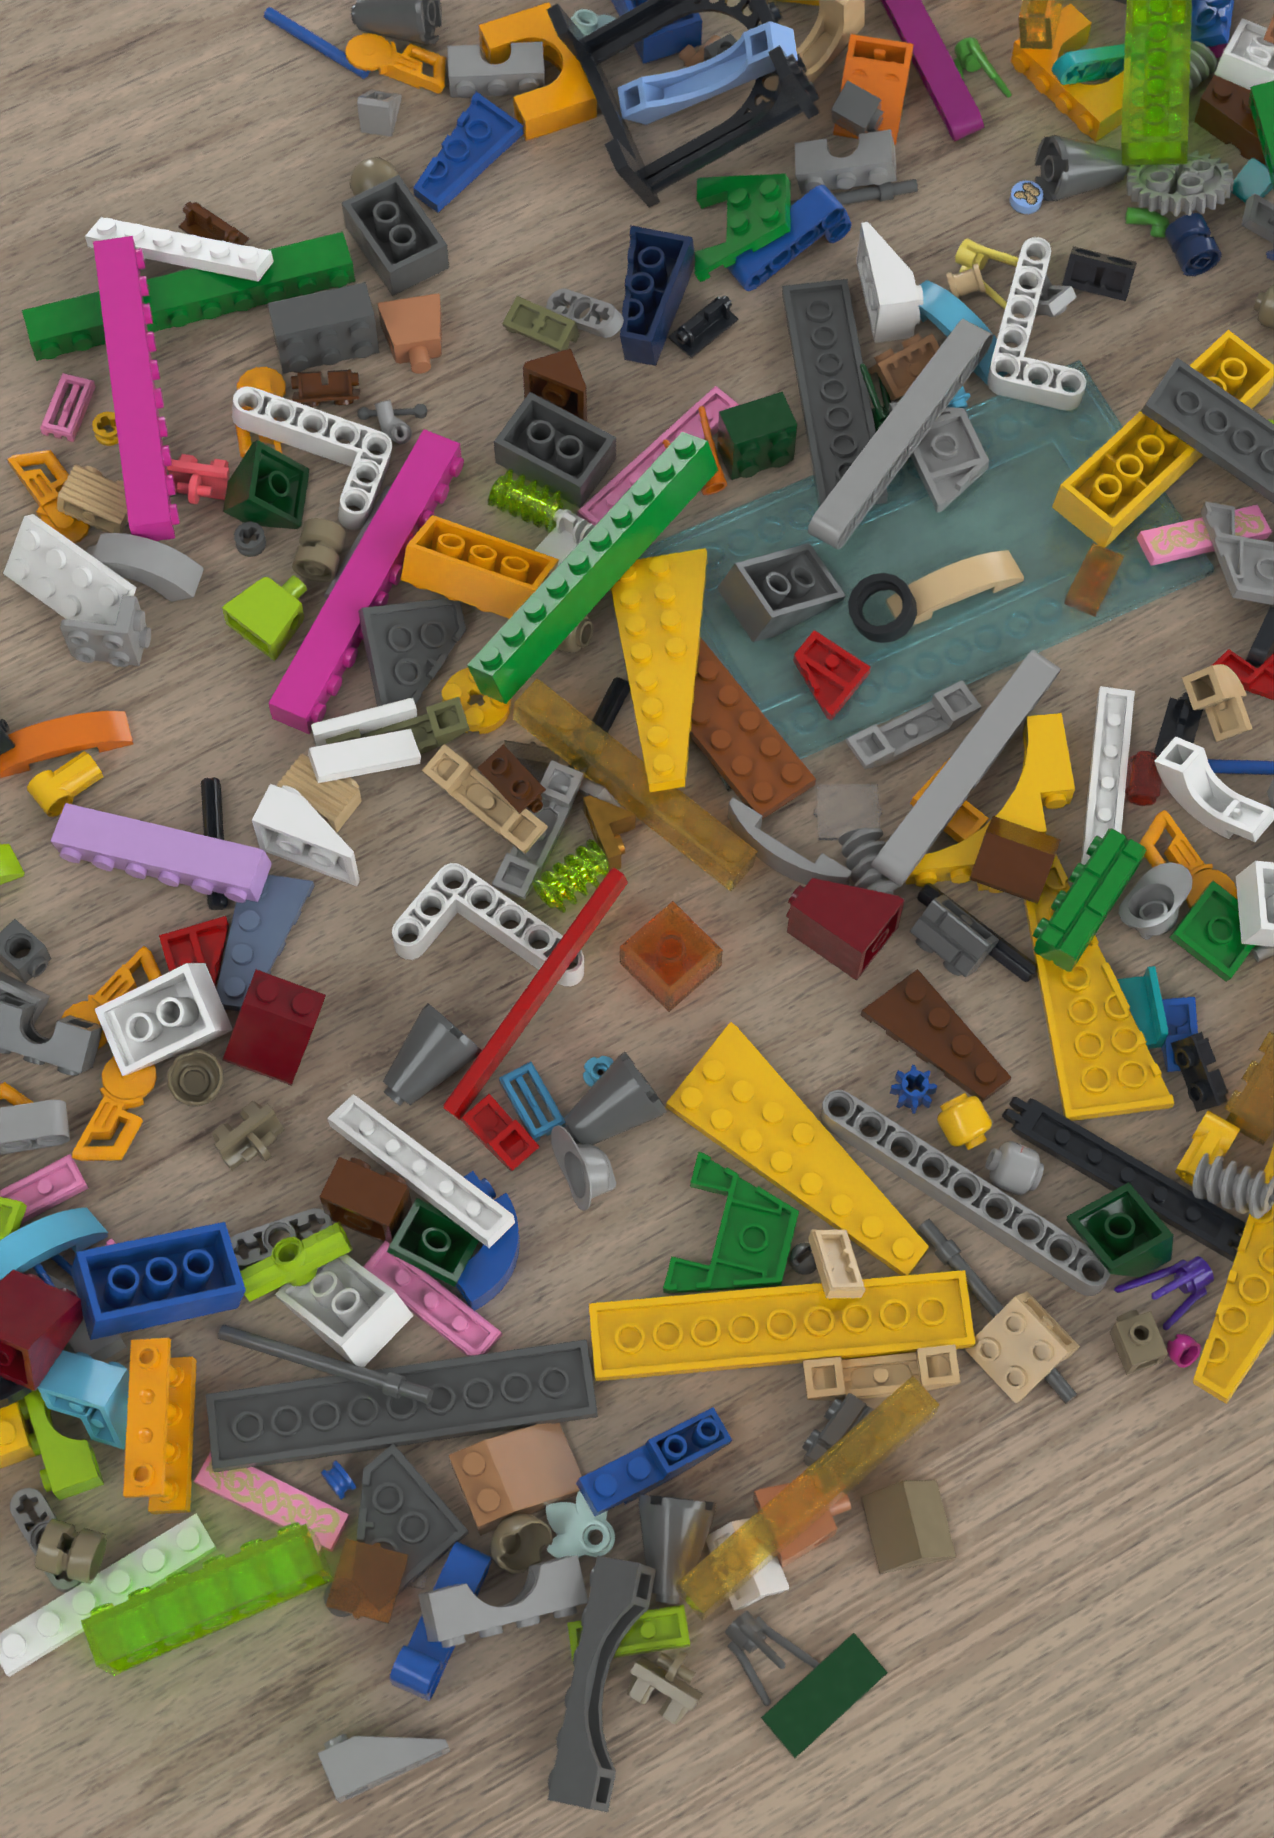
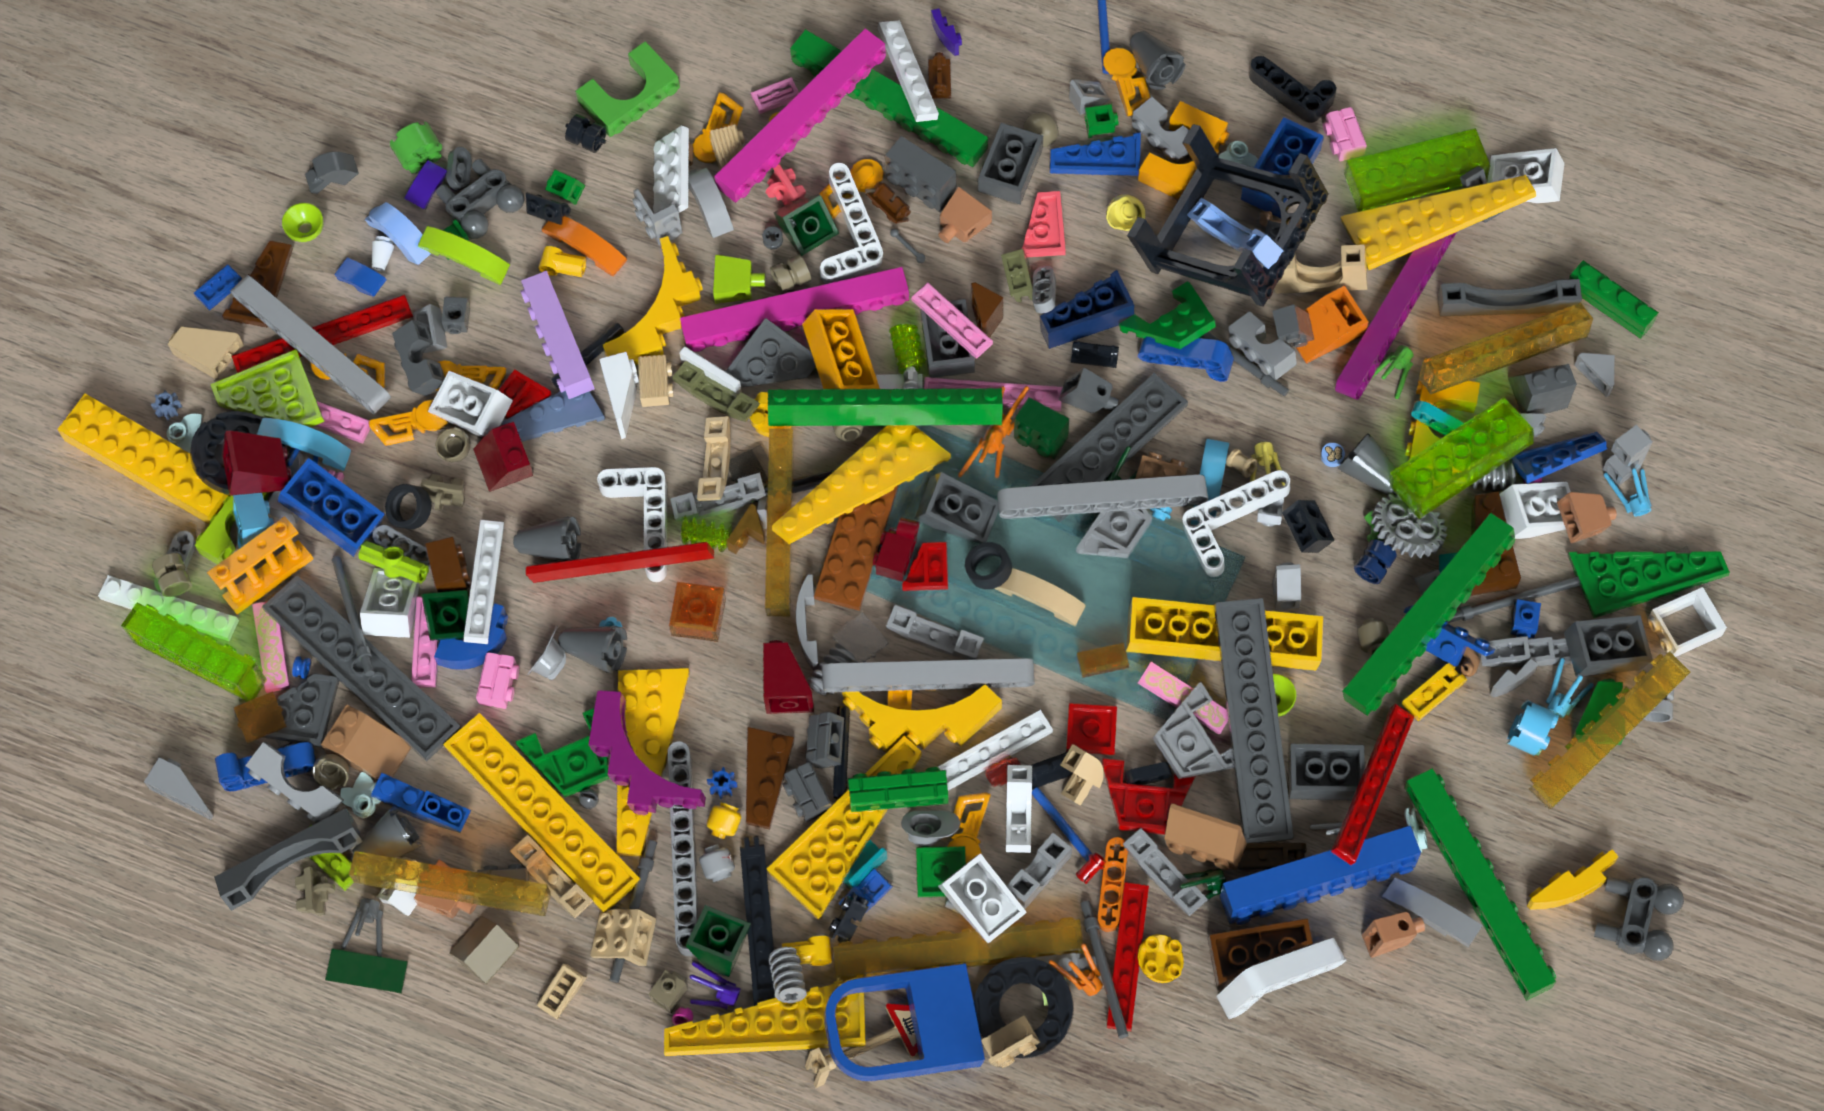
camera: 55 degrees right, 0 degrees up
white tile [308,729,421,783] -> none
light grey arm [374,400,412,444] -> none
red slope [460,1093,540,1172] -> none
reddish brown hinge [478,744,546,814] -> none
dark azure tile [499,1062,566,1142] -> none
tan plate [808,1230,865,1298] -> none
white slope [856,222,923,343] -> none
reddish brown slope [969,816,1061,904] -> none
none -> black tyre [385,484,432,529]
none -> bright pink brick [476,653,519,709]
none -> tan slope [536,963,587,1019]
none -> magenta arch [588,690,706,815]
none -> yellow arch [603,236,703,366]
none -> dark grey brick [782,762,832,822]
none -> dark red hinge [873,517,920,582]
none -> bright pink tile [911,283,993,359]
none -> dark purple slope [931,8,962,56]
none -> orange plant [958,429,1005,478]
none -> coral wing [1022,191,1066,257]
none -> dark grey torso [1059,368,1118,413]
none -> red plate [1066,703,1117,755]
none -> green brick [1084,104,1119,138]
none -> light yellow hair [1106,194,1145,231]
none -> slope [1272,562,1301,610]

